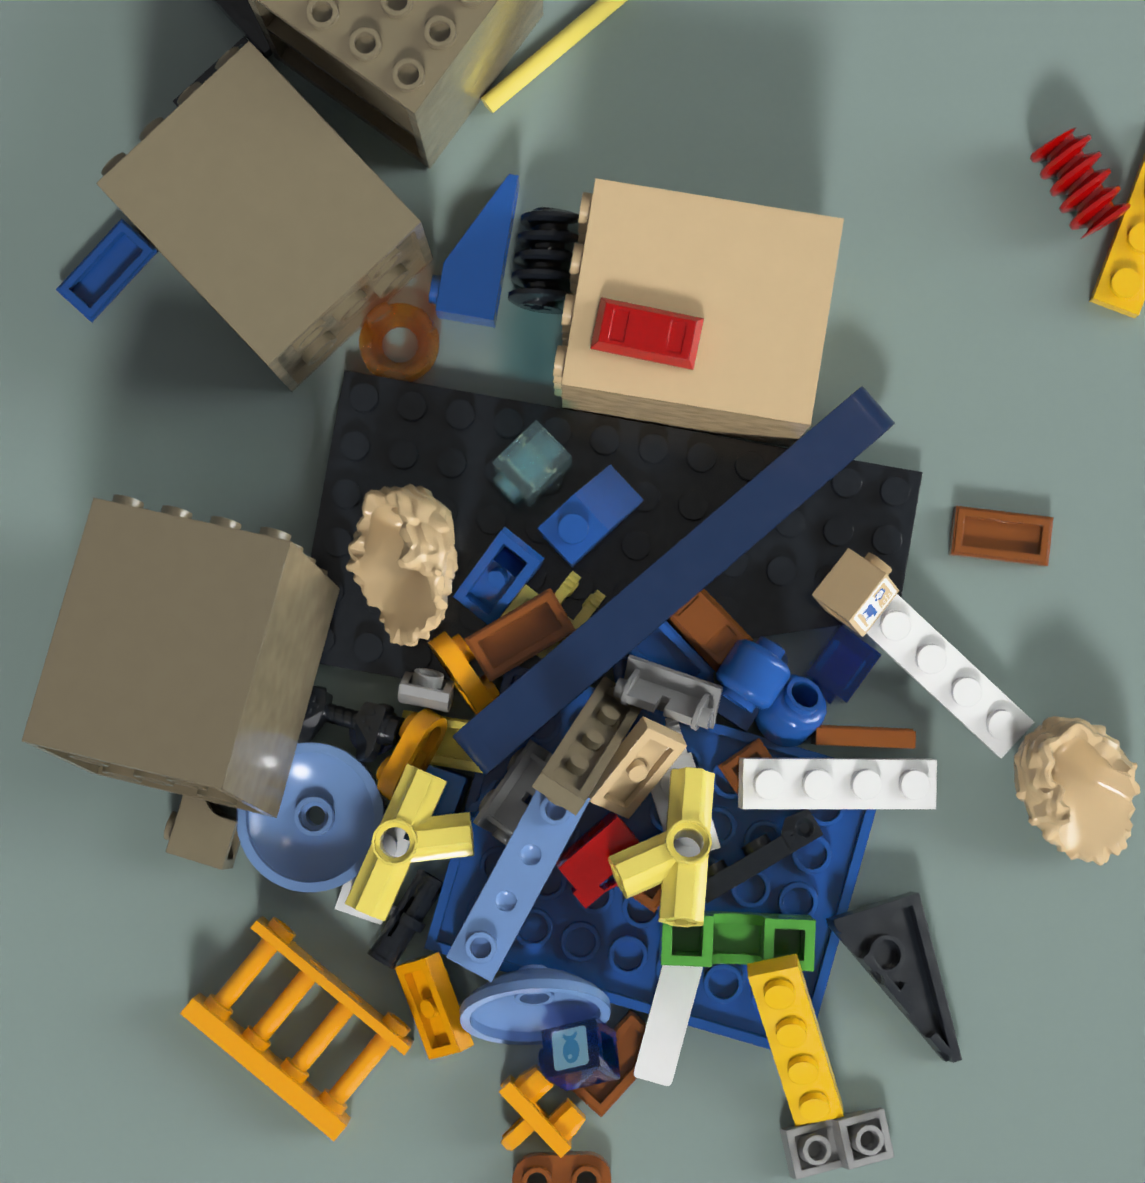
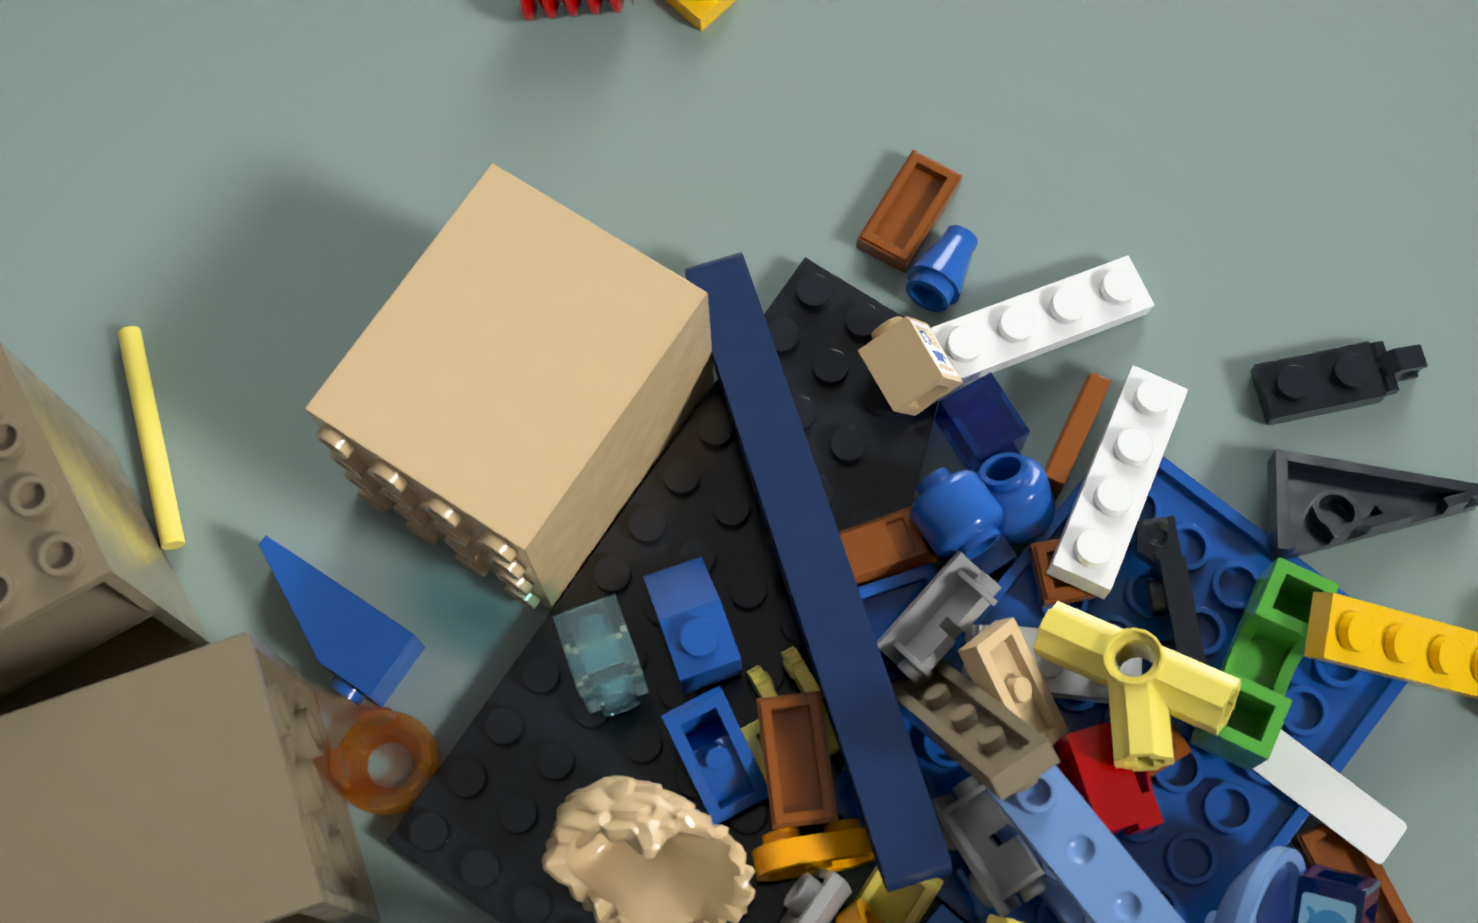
camera: 65 degrees left, 15 degrees down
black piece [508,207,579,314] -> none
red tile [590,297,704,370] -> none
tan hair [1013,716,1140,866] -> none
none -> blue cone [906,225,978,312]
none -> black hinge [1250,341,1428,426]

